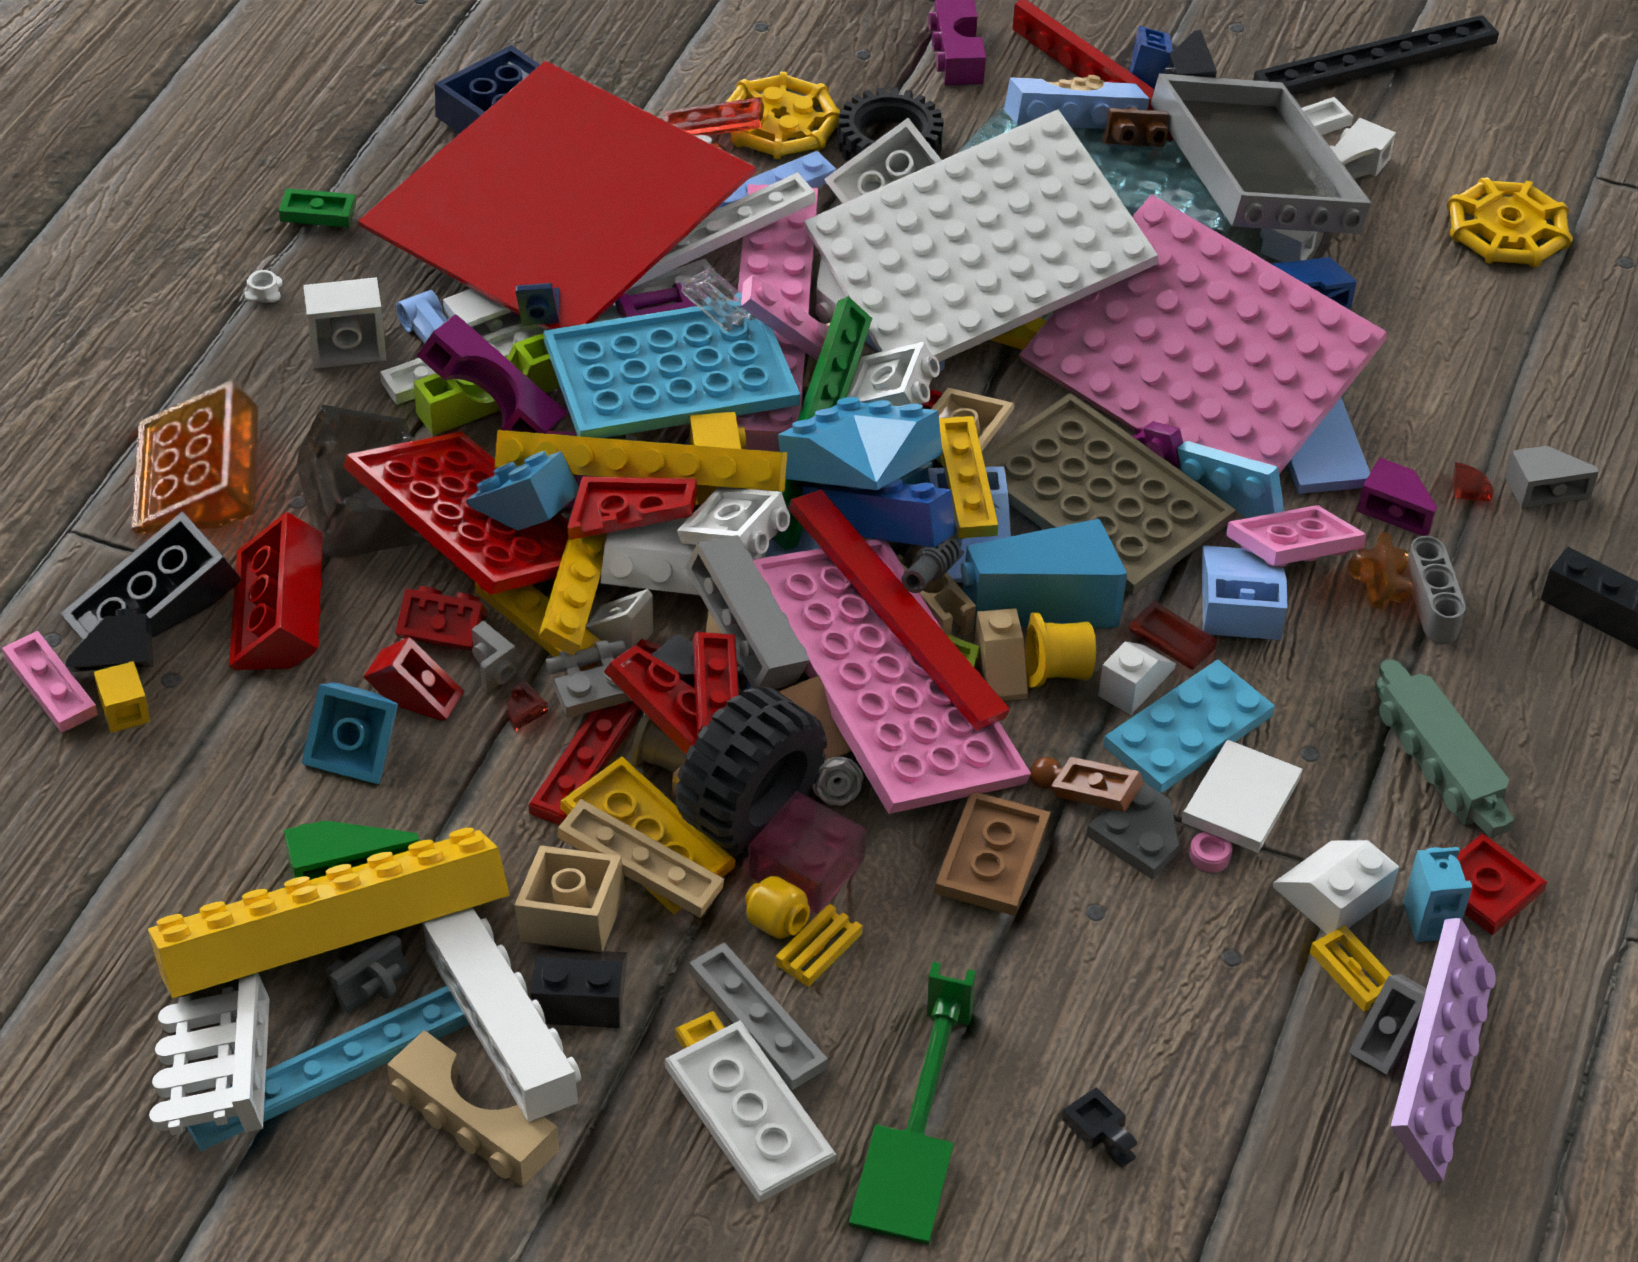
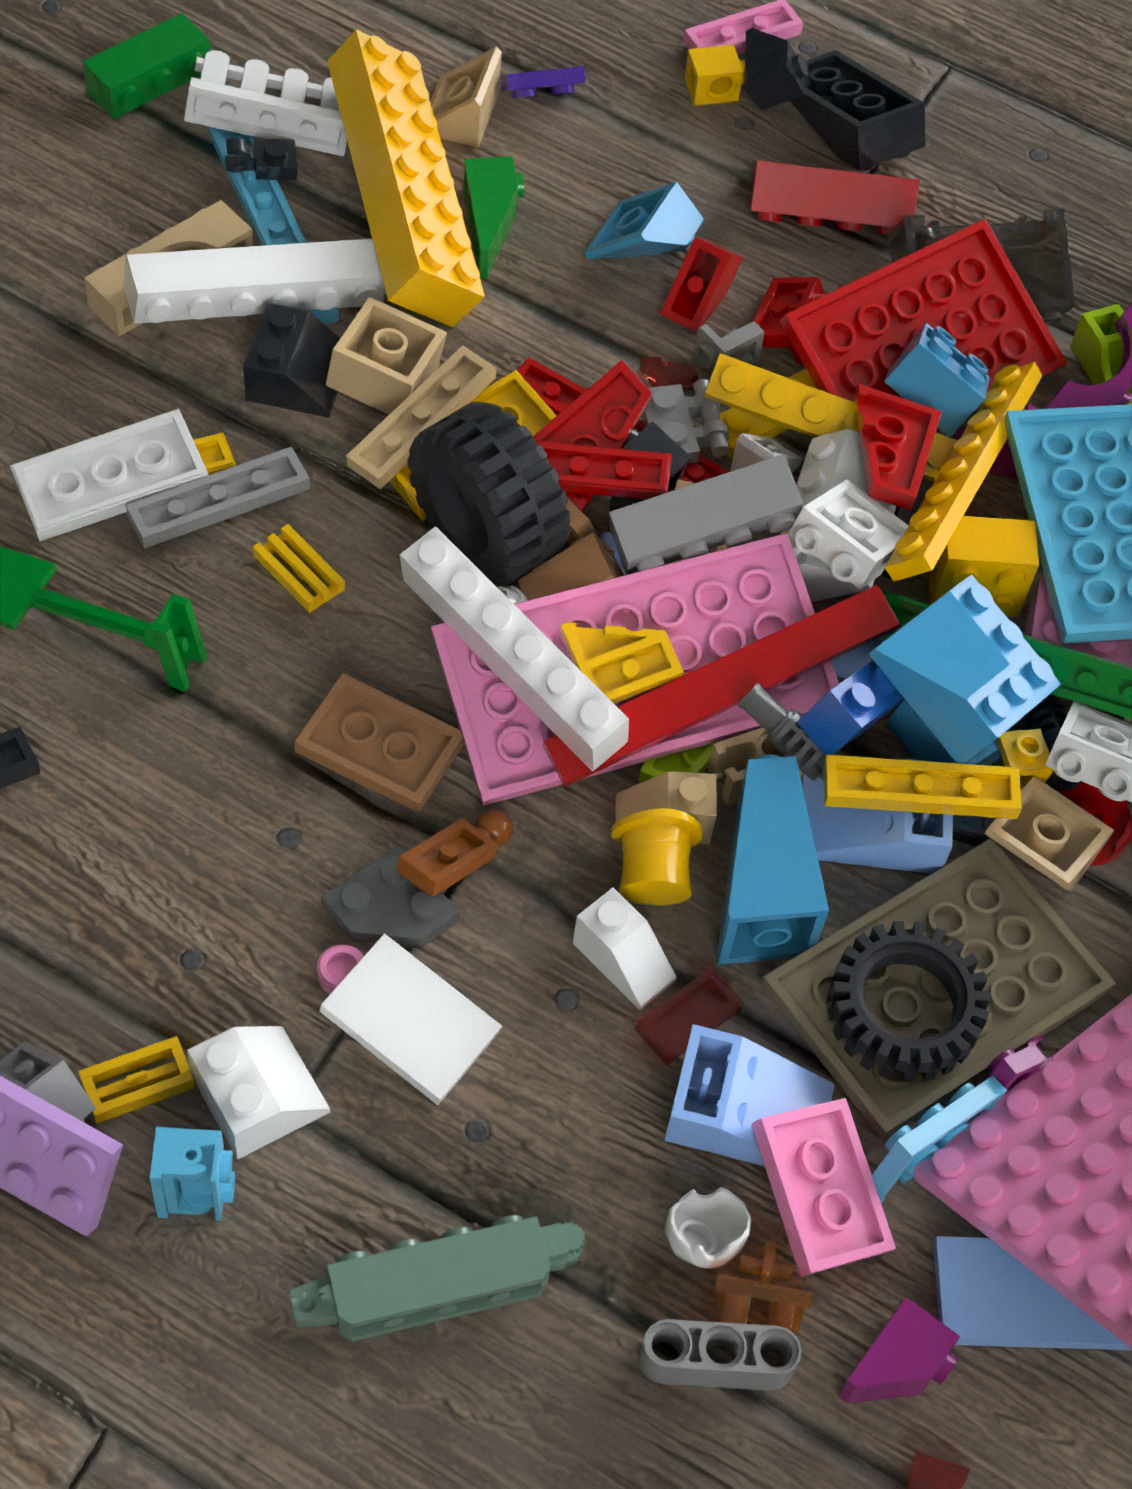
camera: 95 degrees right, 10 degrees up
clear orange slope [131,379,258,533] -> none
dark grey hips [326,933,411,1013] -> none
yellow head [745,876,810,939] -> none
clear pink brick [749,791,866,914] -> none
medium azure plate [1103,659,1275,794] -> none
red tile [1457,833,1547,935] -> none
none -> green brick [82,13,211,119]
none -> black plate [225,138,298,181]
none -> white brick [400,526,629,772]
none -> tan slope [430,47,502,148]
none -> dark purple plate [500,66,585,98]
none -> yellow wing [560,622,684,704]
none -> white hair [664,1187,752,1268]
none -> black tyre [827,921,990,1082]

